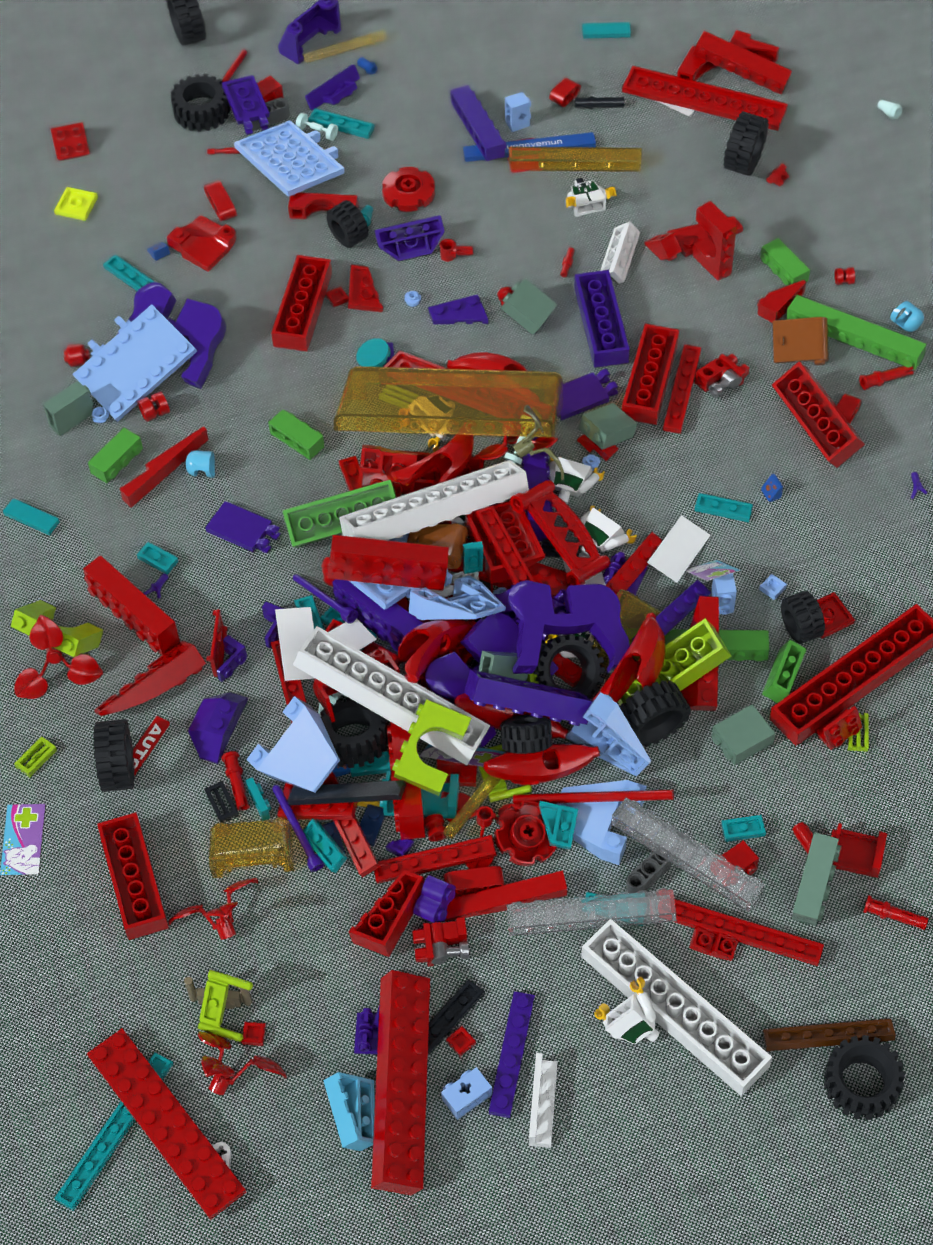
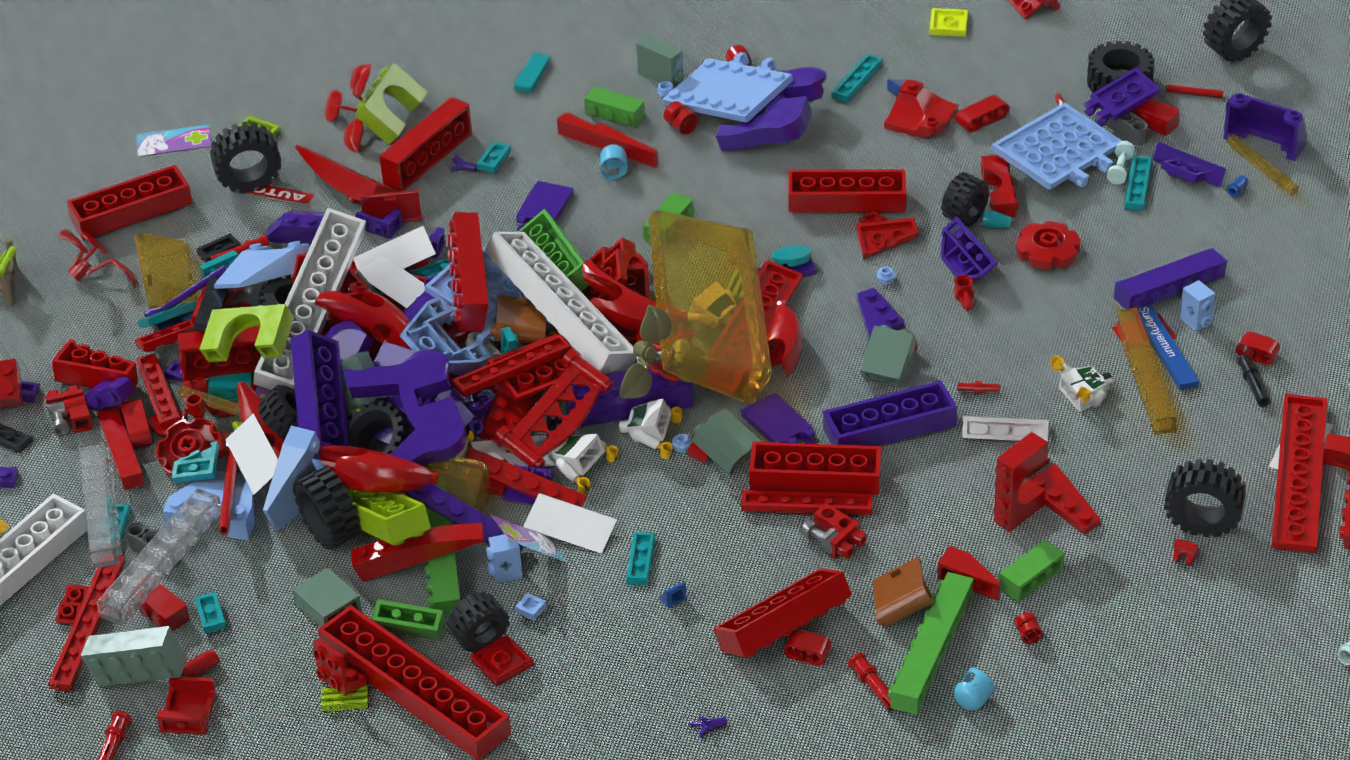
camera: 80 degrees right, 15 degrees down
none -> white sticker [226,413,278,495]

